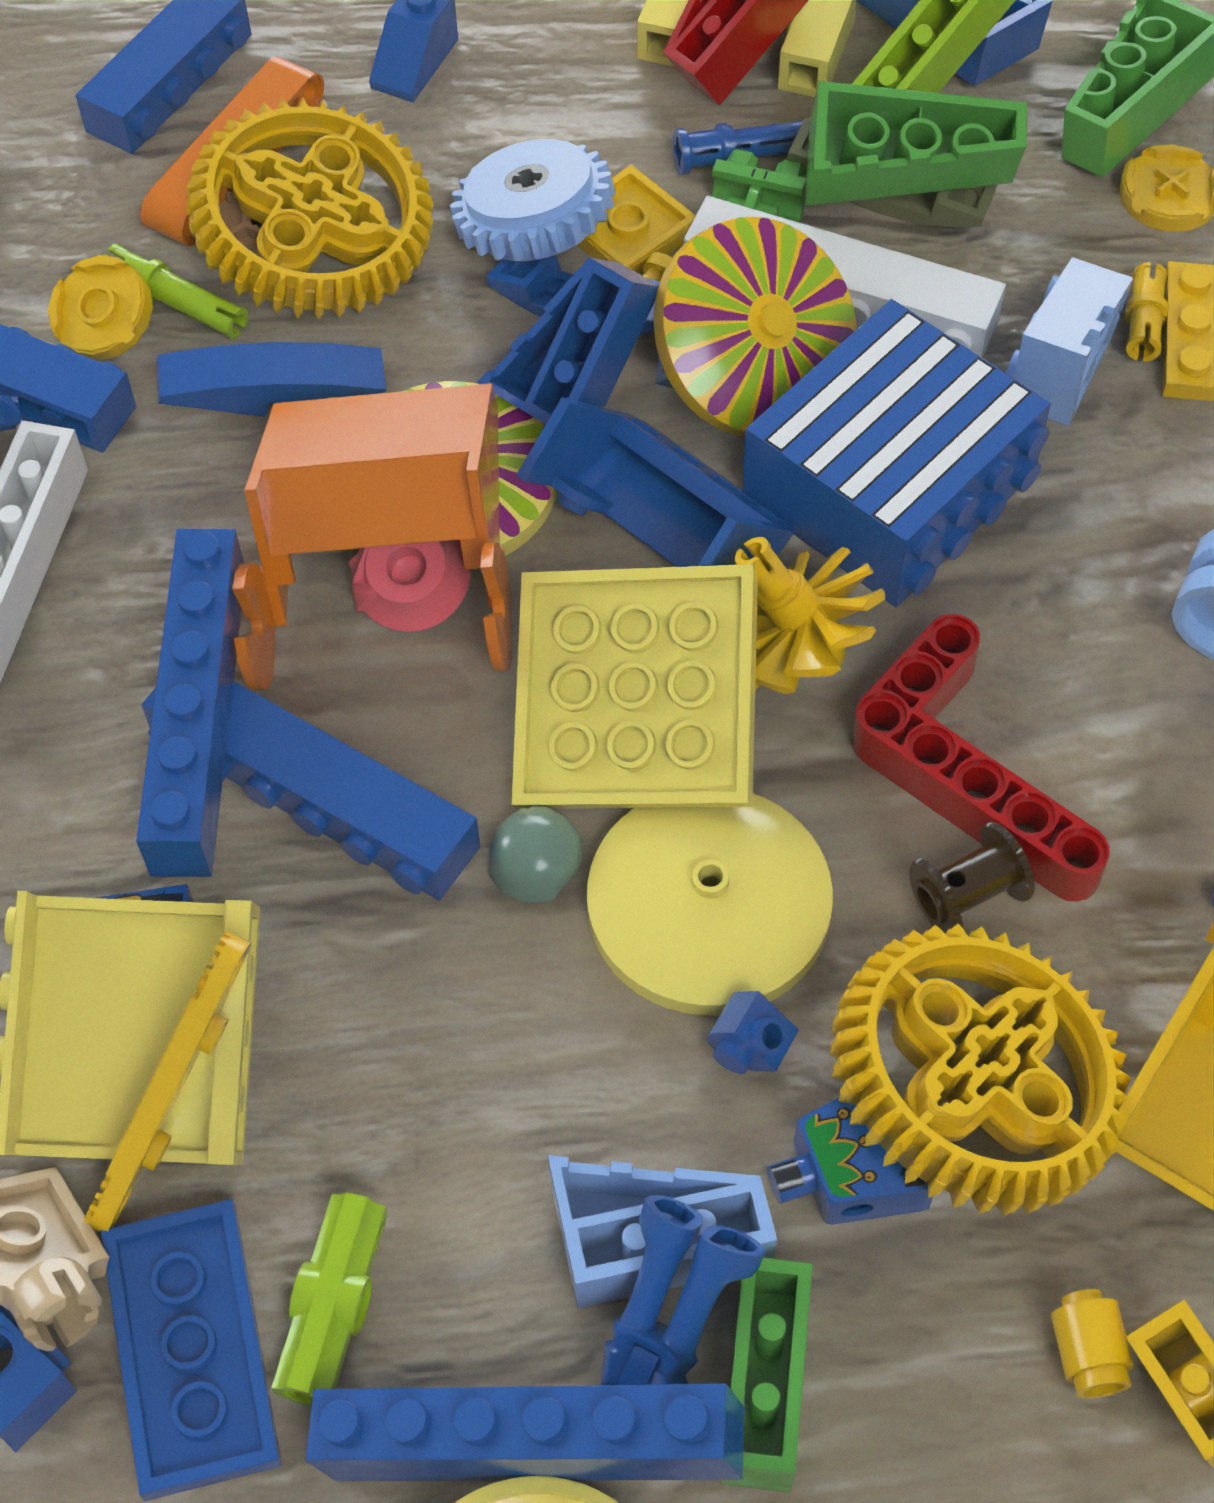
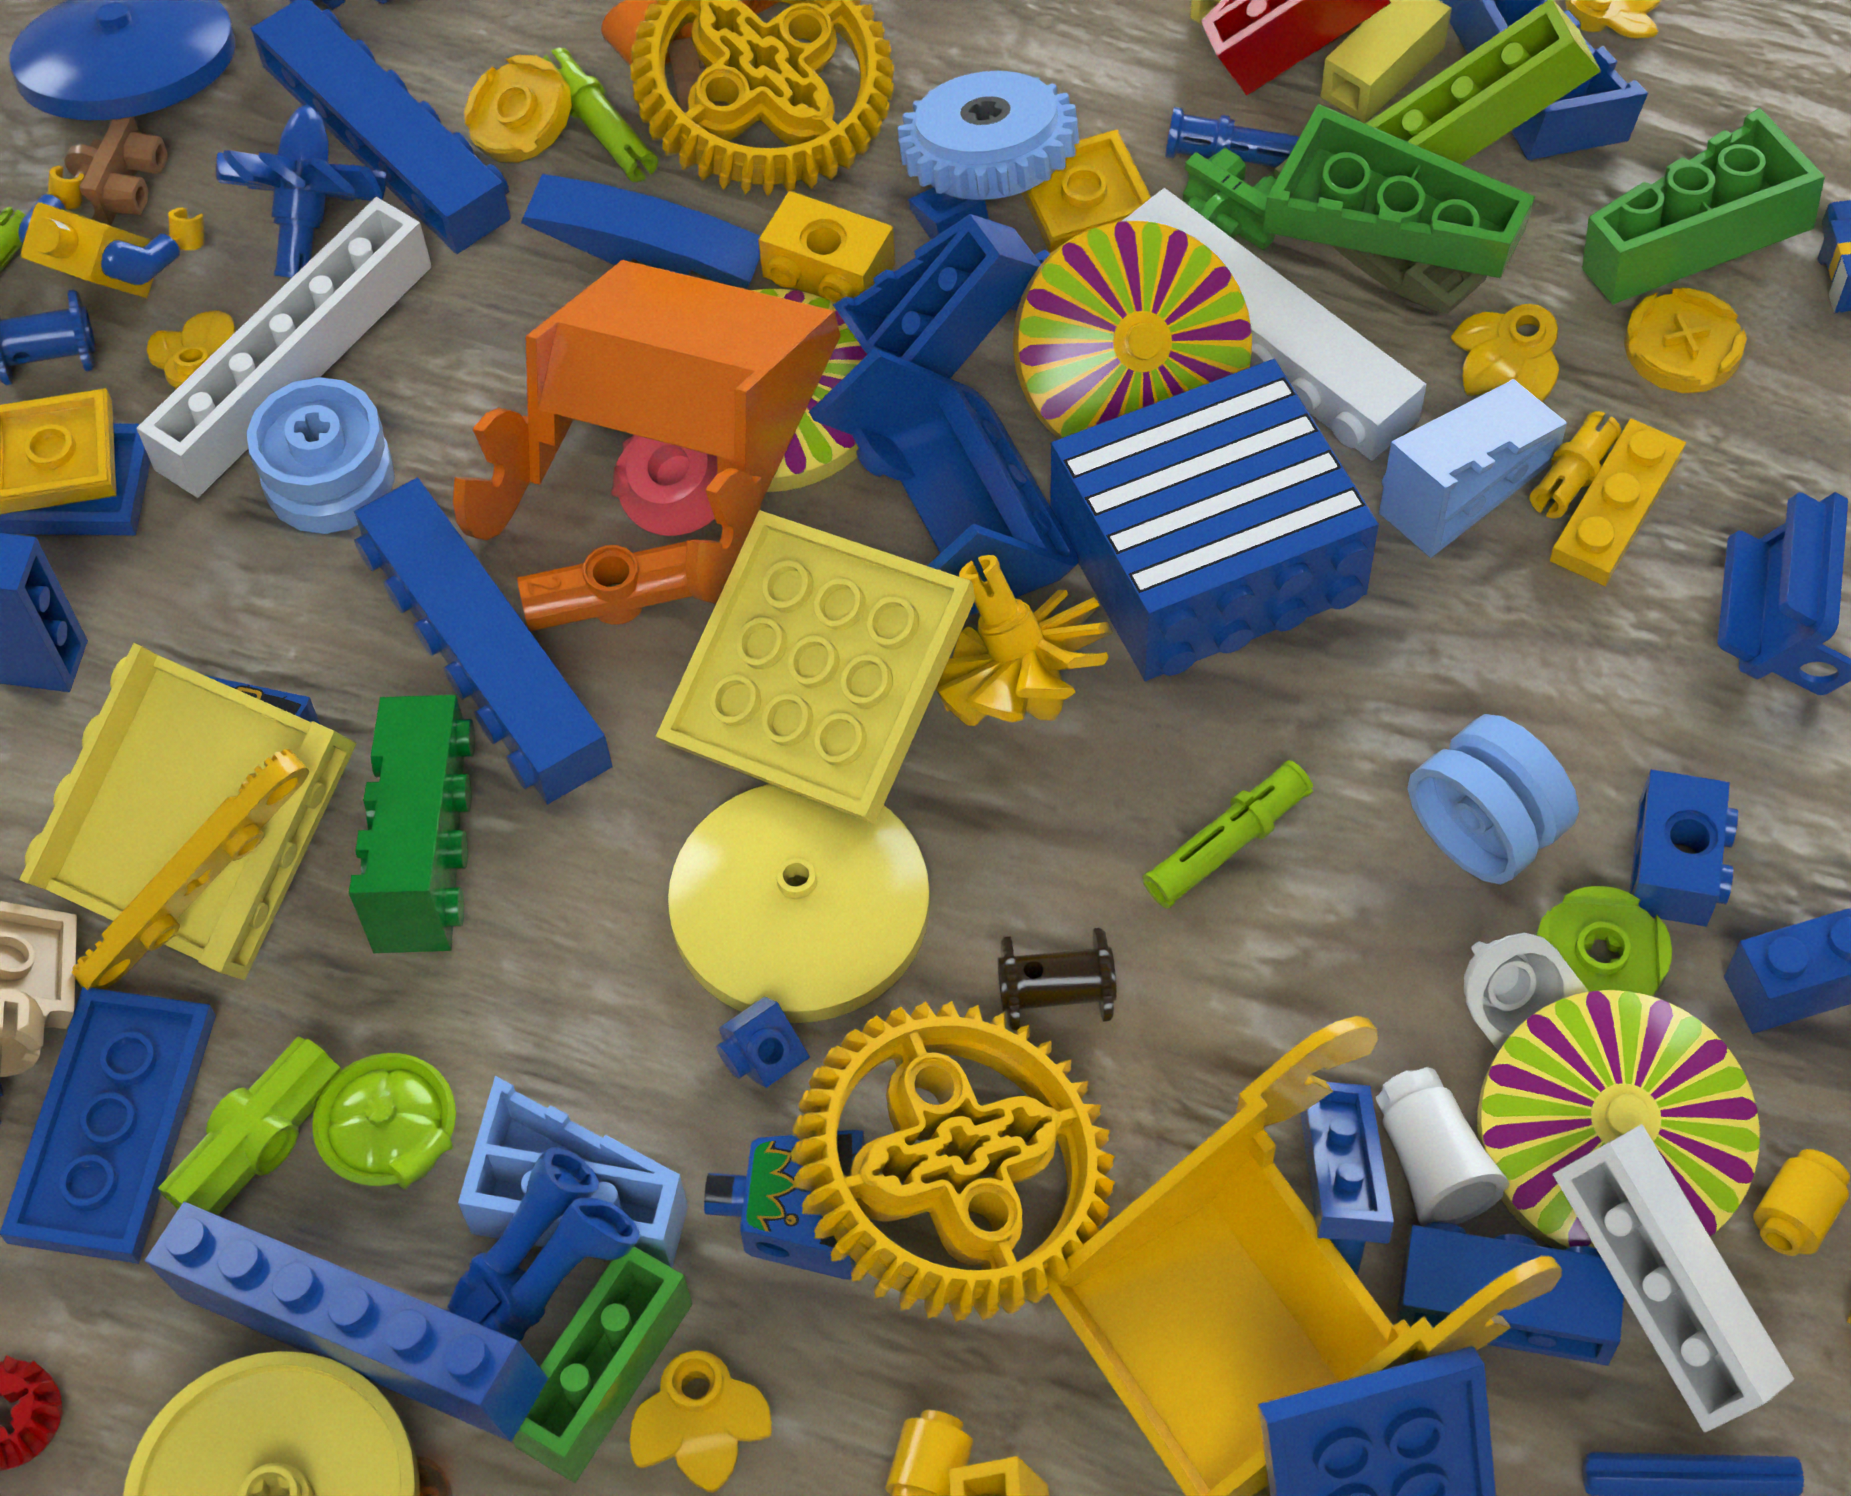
camera: 25 degrees right, 0 degrees up
blue brick [136,529,244,877] -> none
sand green hair [489,806,582,903] -> none
red beam [852,614,1110,902] -> none
none -> light blue wheel [246,377,395,534]
none -> lime piece [312,1053,456,1189]
none -> green wedge [349,695,475,954]
none -> orange piece [517,539,698,631]
none -> yellow plate [630,1350,772,1493]
none -> yellow brick [758,191,895,303]
none -> lime pin [1142,760,1314,909]
none -> yellow plate [1451,304,1559,403]

